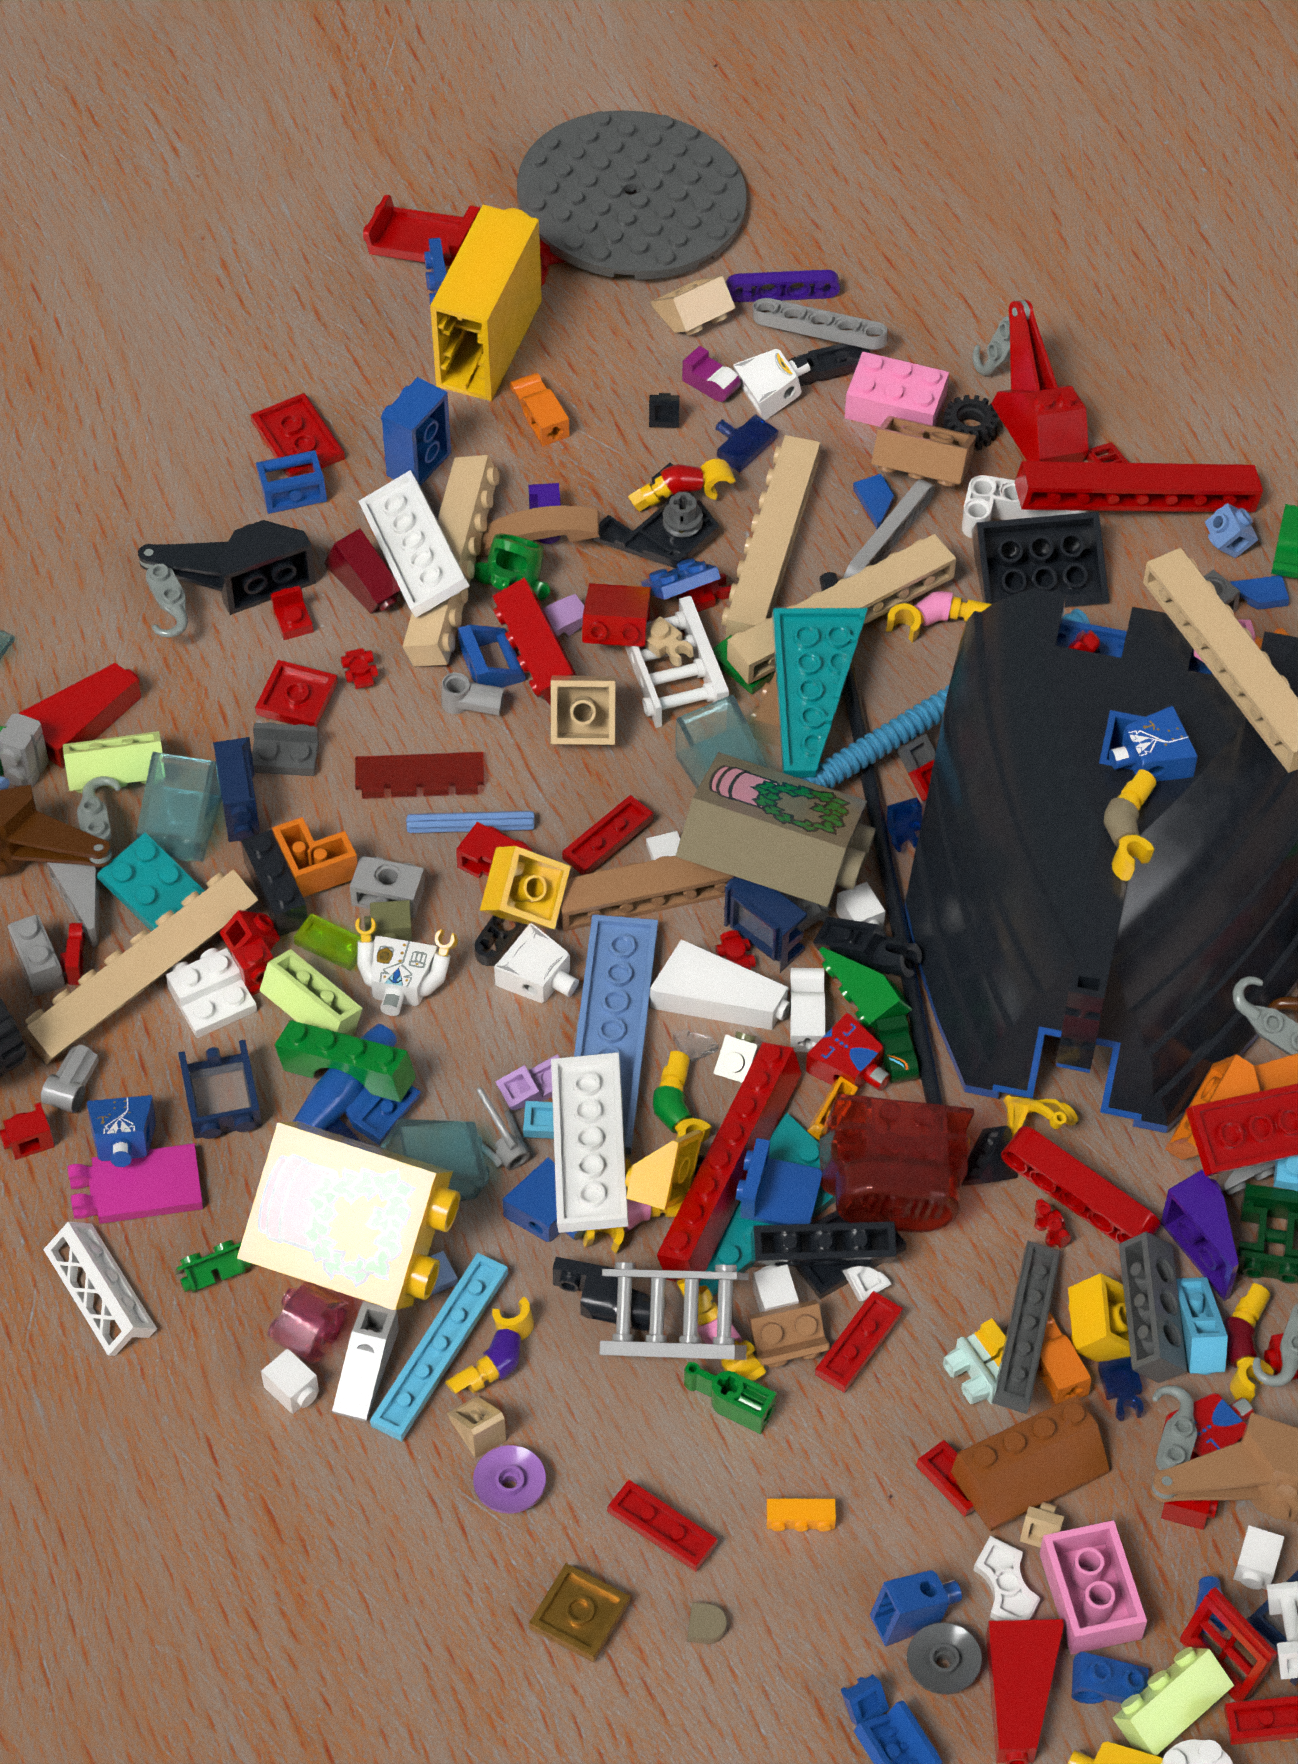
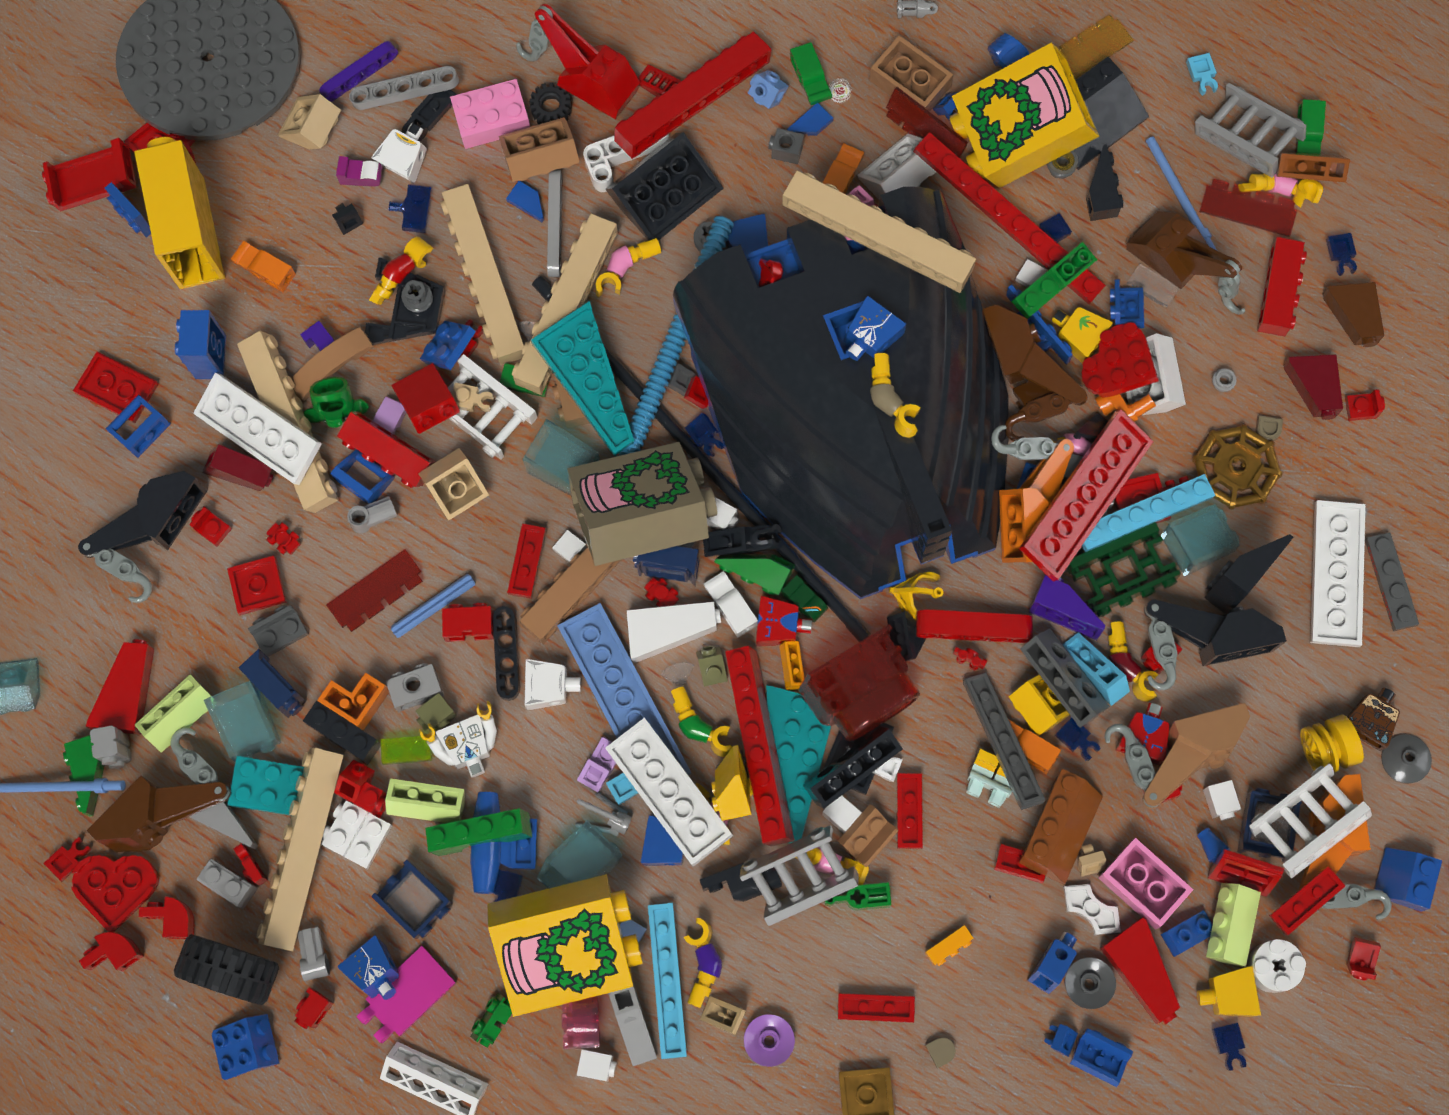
camera: 30 degrees left, 20 degrees up
yellow slope [480,846,571,929] -> none
blue bracket [736,1138,822,1225] -> none

